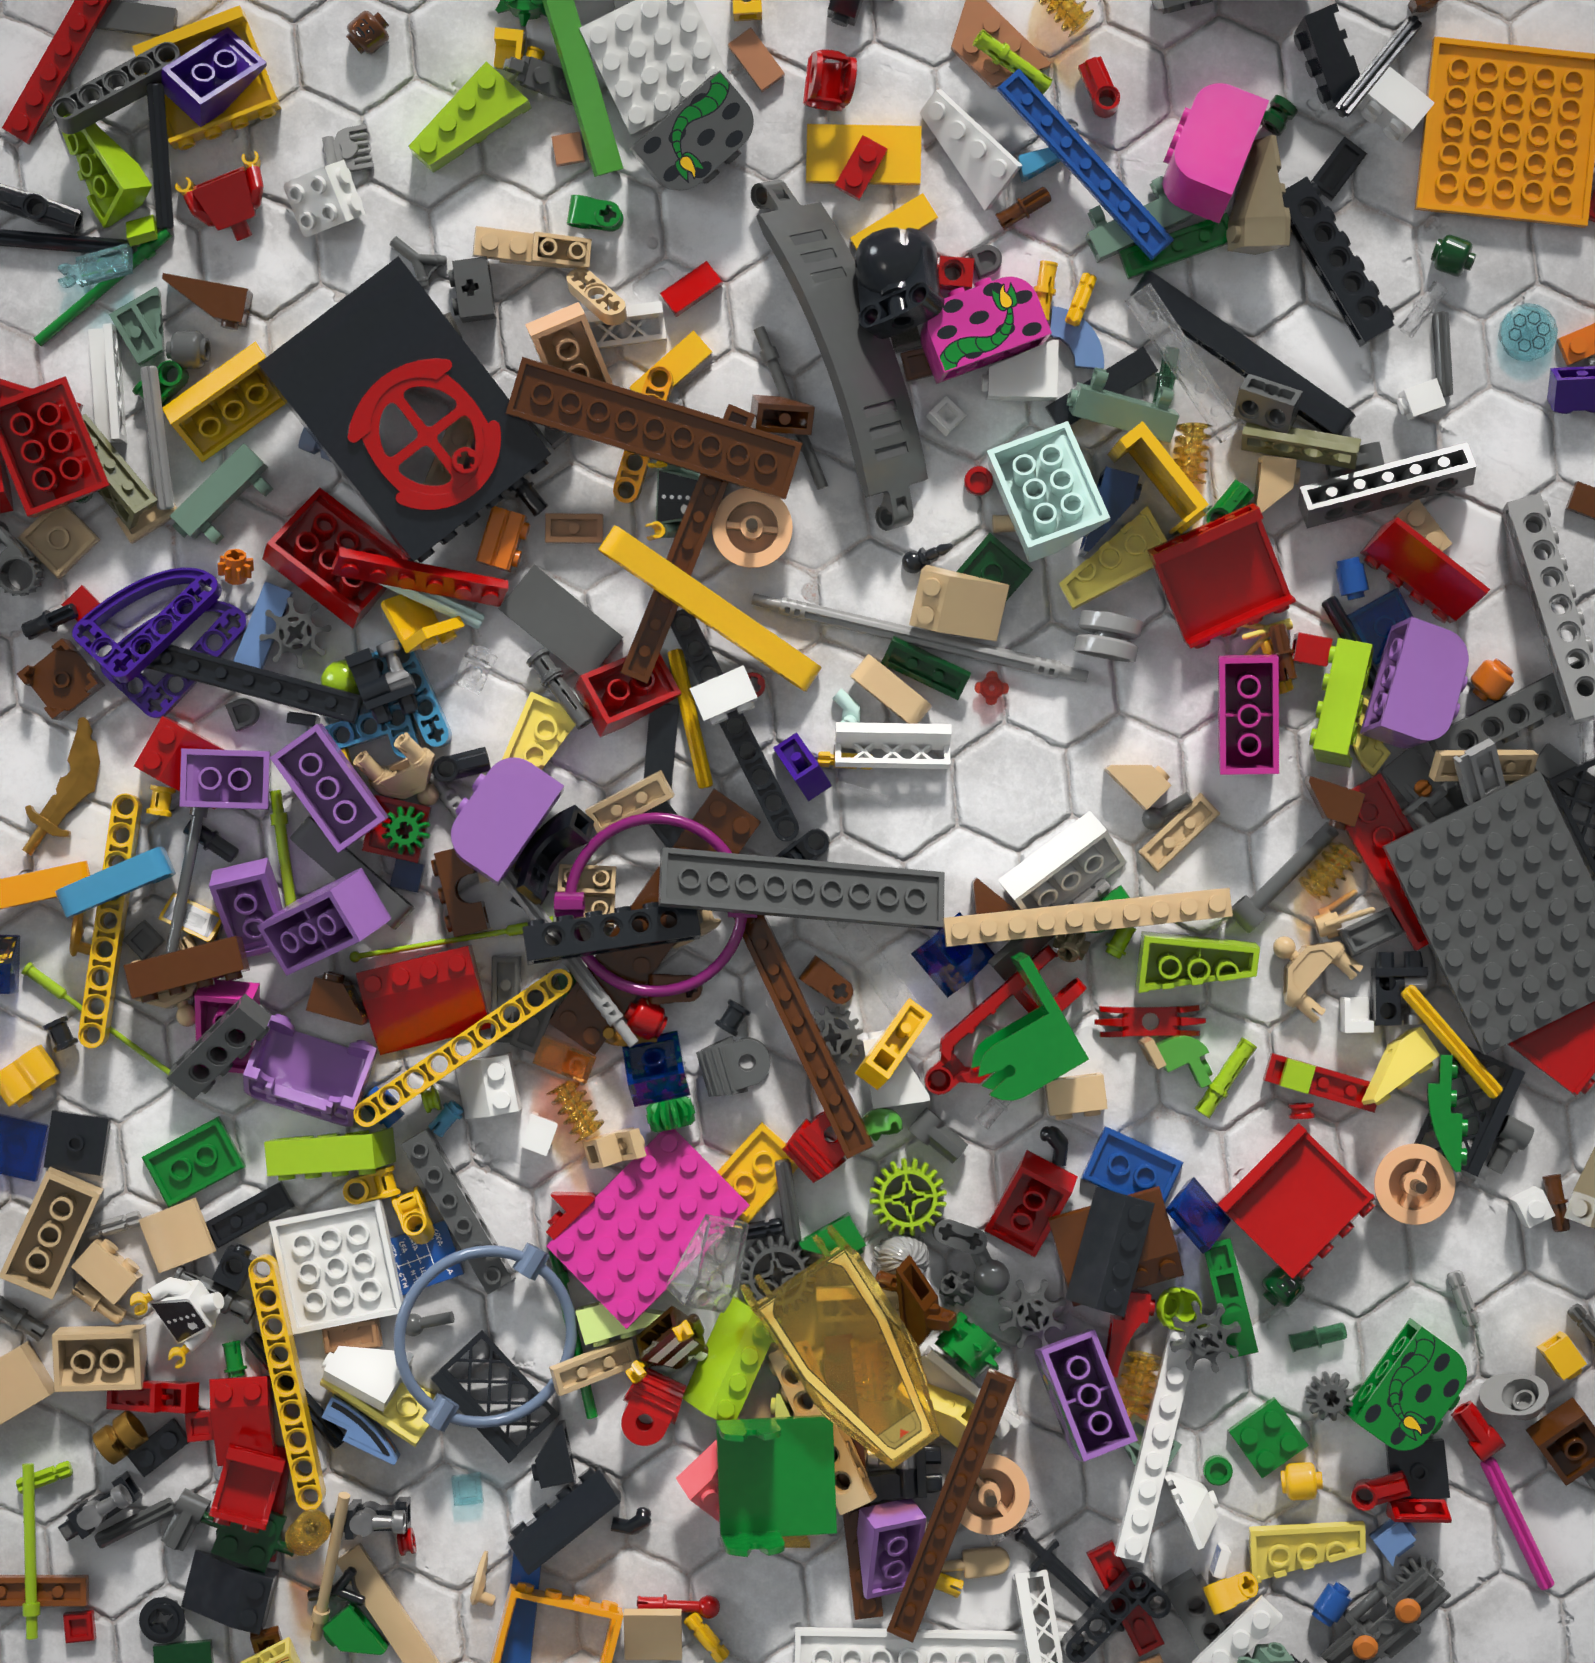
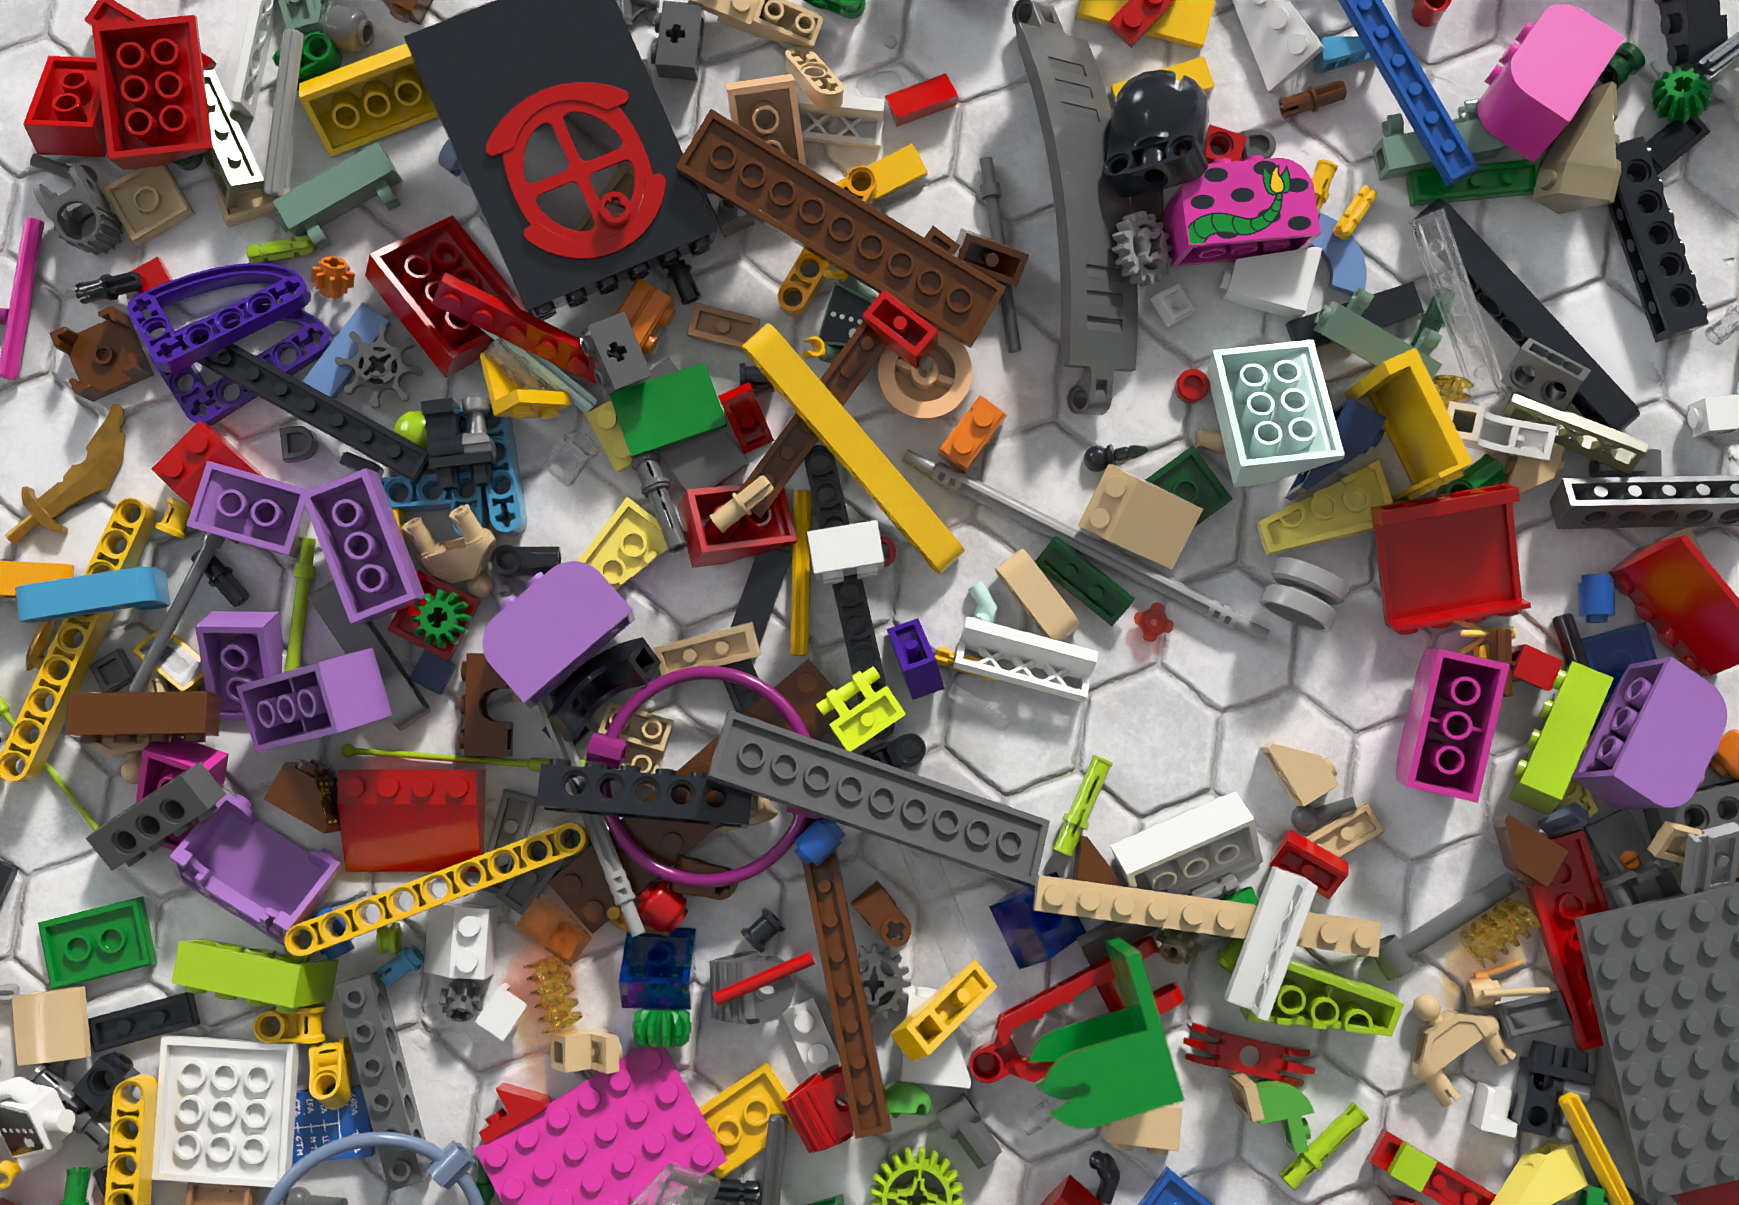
camera: 15 degrees right, 5 degrees down
none -> lime axle [246,235,314,263]
none -> dark grey gear [439,978,484,1022]
none -> clear pin [485,337,549,391]
none -> dark grey brick [580,312,652,396]
none -> light yellow plate [585,400,633,474]
none -> green tile [609,362,727,459]
none -> tan axle [709,476,774,533]
none -> red bar [712,951,816,1006]
none -> red slope [718,382,774,454]
none -> black bush [739,363,774,392]
none -> white plate [782,996,841,1076]
none -> blue brick [794,818,846,866]
none -> neon yellow plate [816,666,906,752]
none -> red slope [862,290,938,369]
none -> orange brick [938,395,1007,474]
none -> lime pin [1052,755,1113,857]
none -> light grey gear [1112,211,1173,287]
none -> white fence [1224,866,1318,1021]
none -> red slope [1269,829,1348,900]
none -> white arch [1447,401,1557,462]
none -> sand blue piece [1538,802,1589,837]
none -> green gear [1650,67,1713,125]

